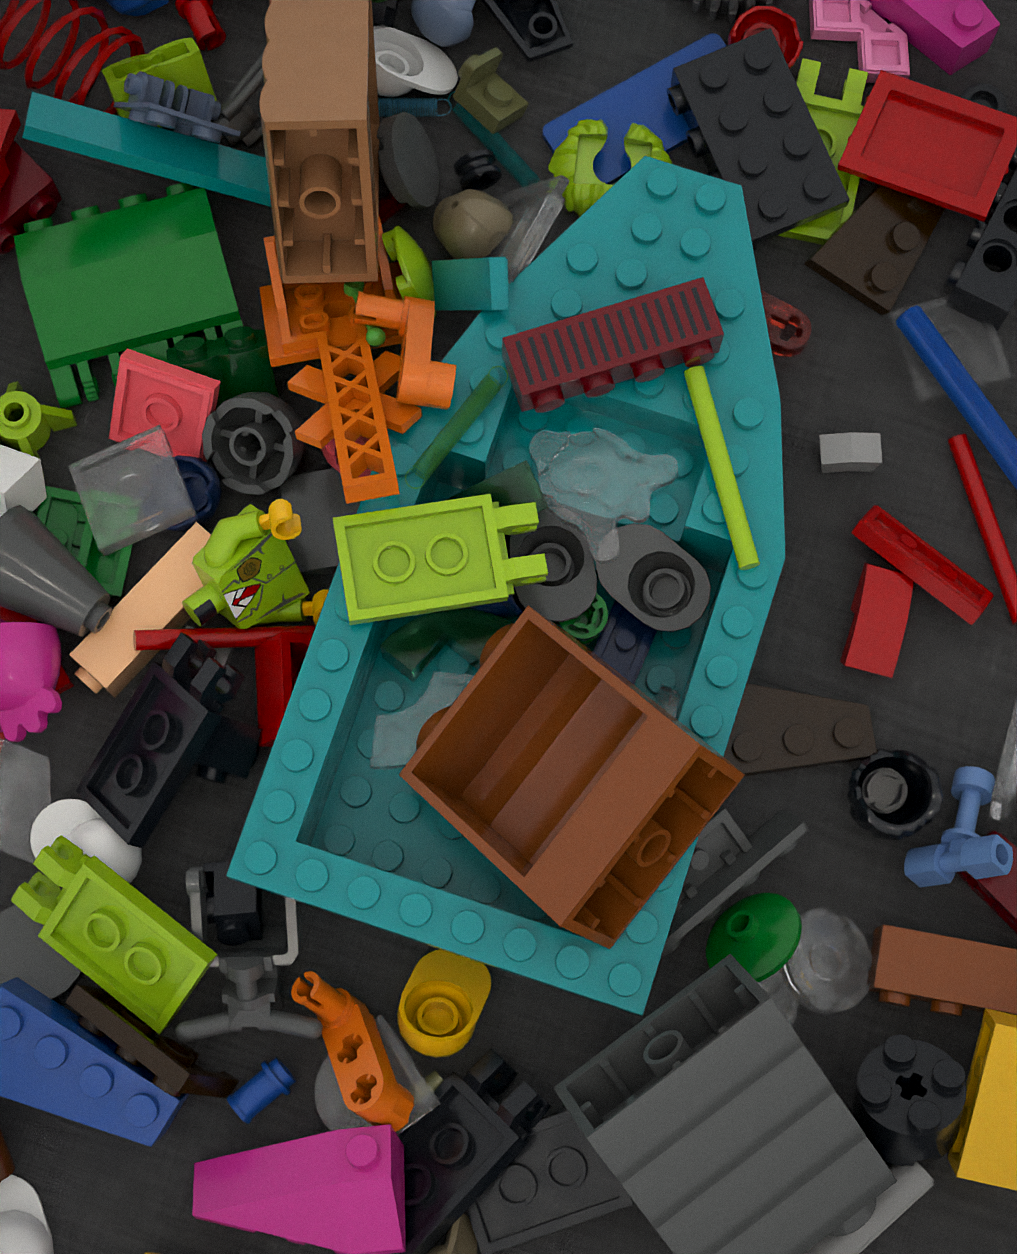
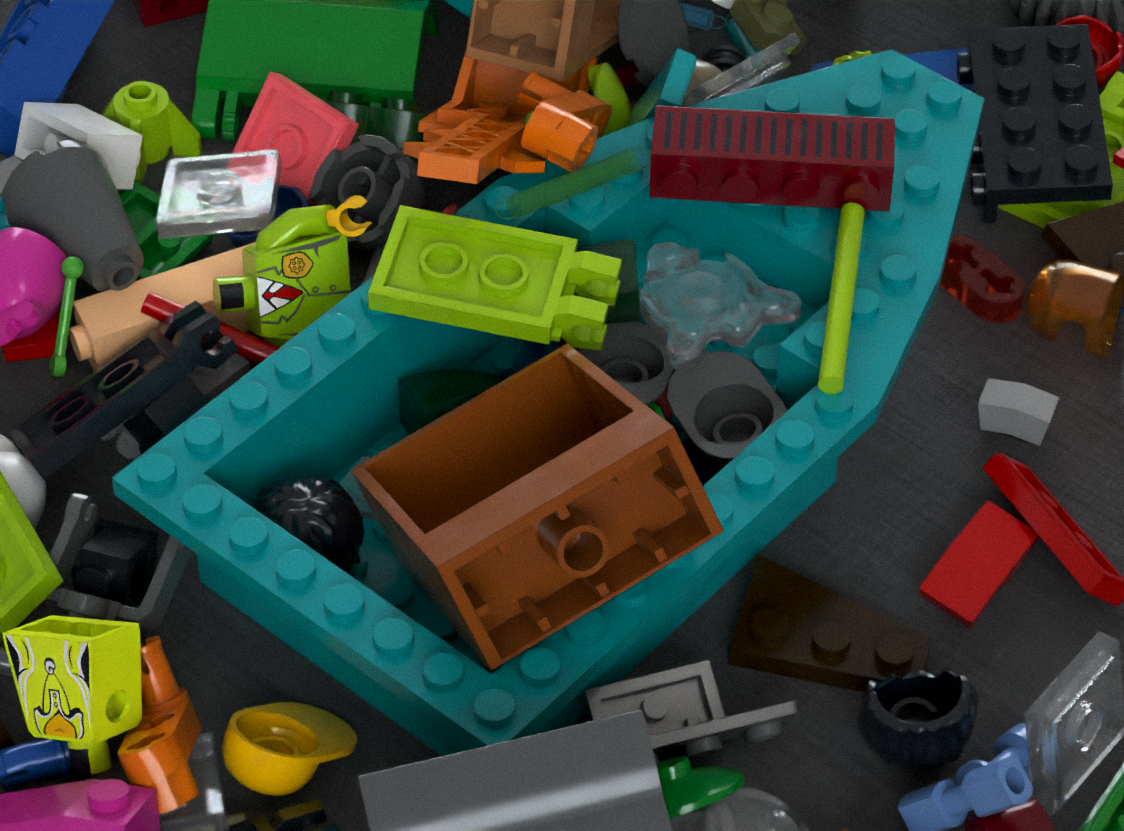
camera: 25 degrees right, 30 degrees down
none -> neon yellow torso [2,615,142,775]
none -> bright green hinge [49,256,84,377]
none -> black hair [251,474,364,576]
none -> clear orange helmet [1026,259,1124,360]

